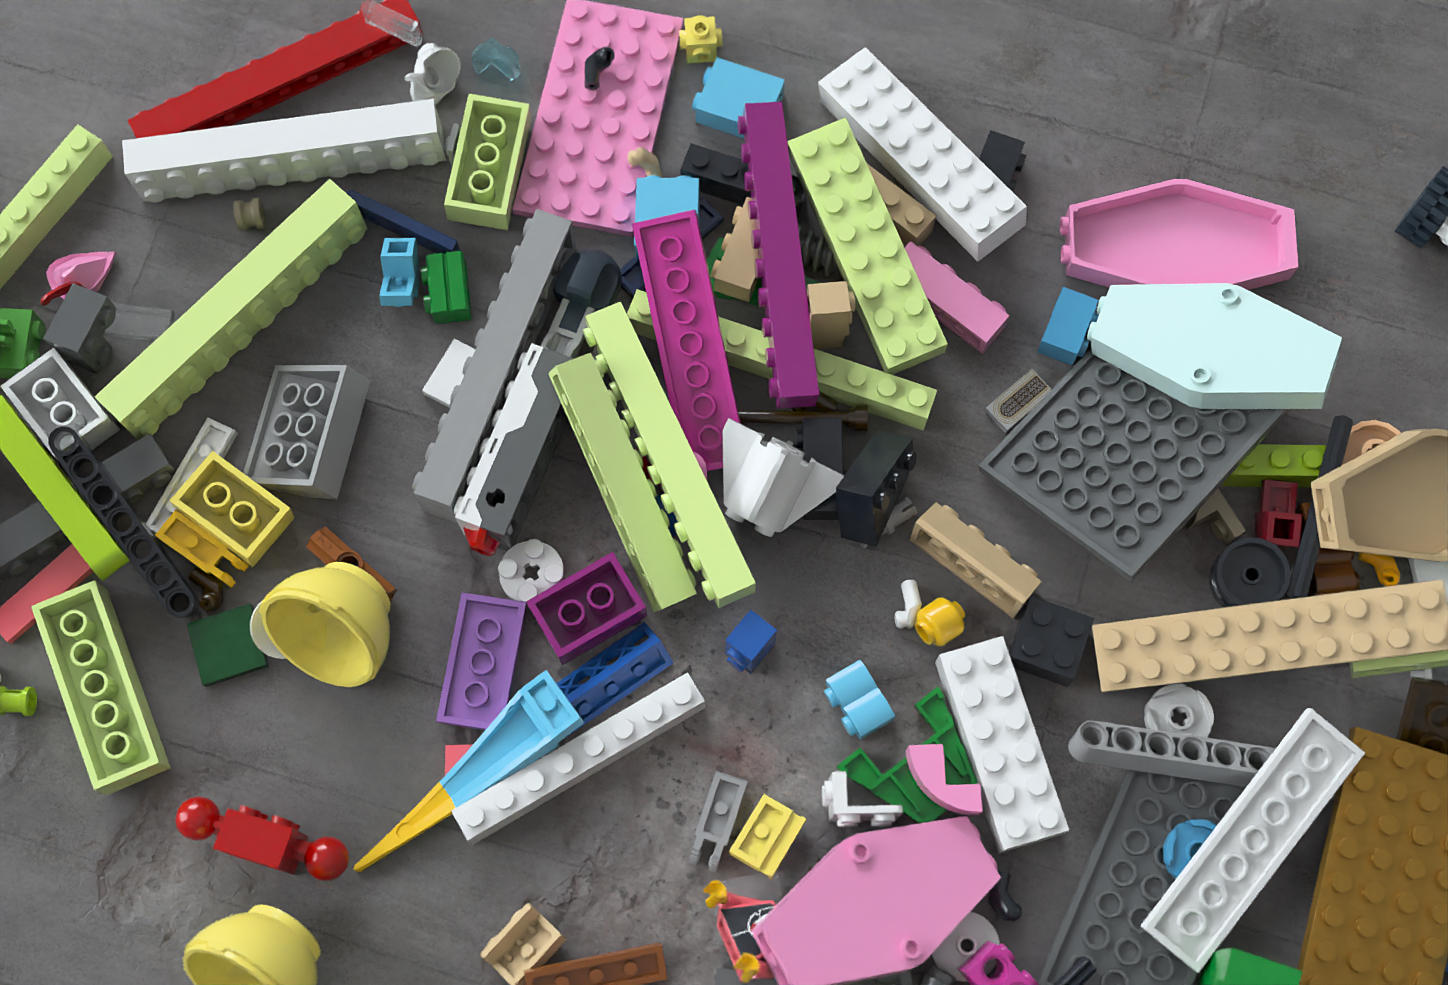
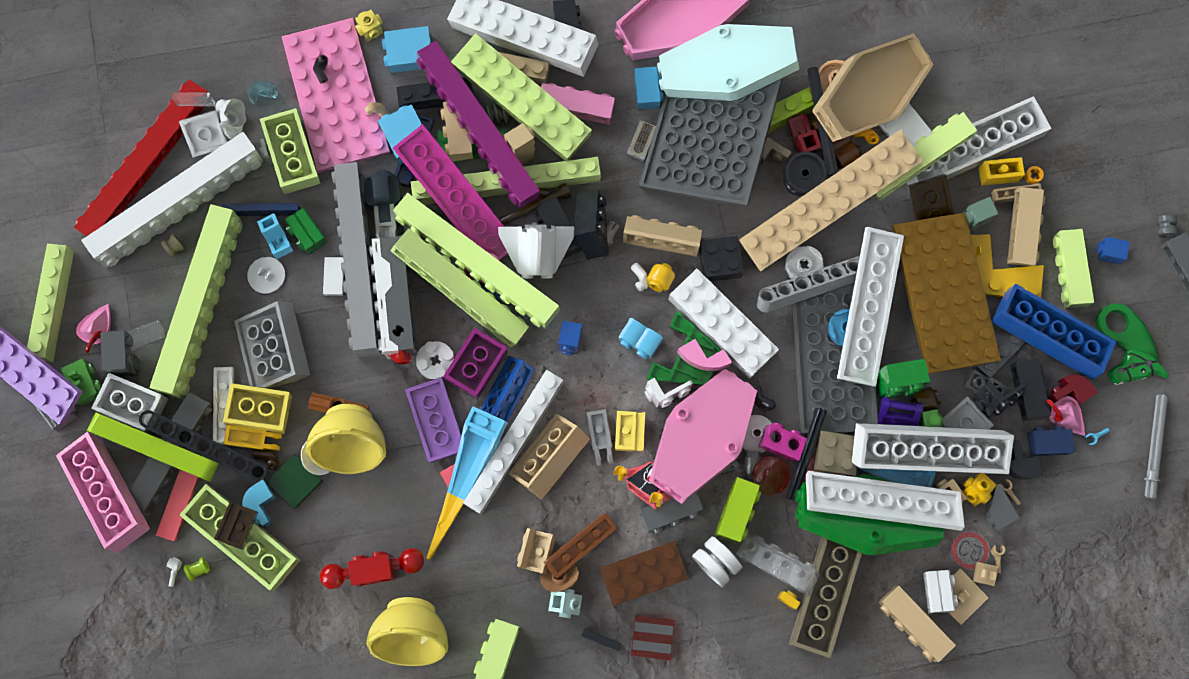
camera: 30 degrees left, 5 degrees up
none -> white tile [179,110,228,157]
none -> dark brown plate [214,501,258,550]
none -> medium azure brick [242,480,277,527]
none -> white piece [247,257,285,294]
none -> tan slope [508,413,590,500]

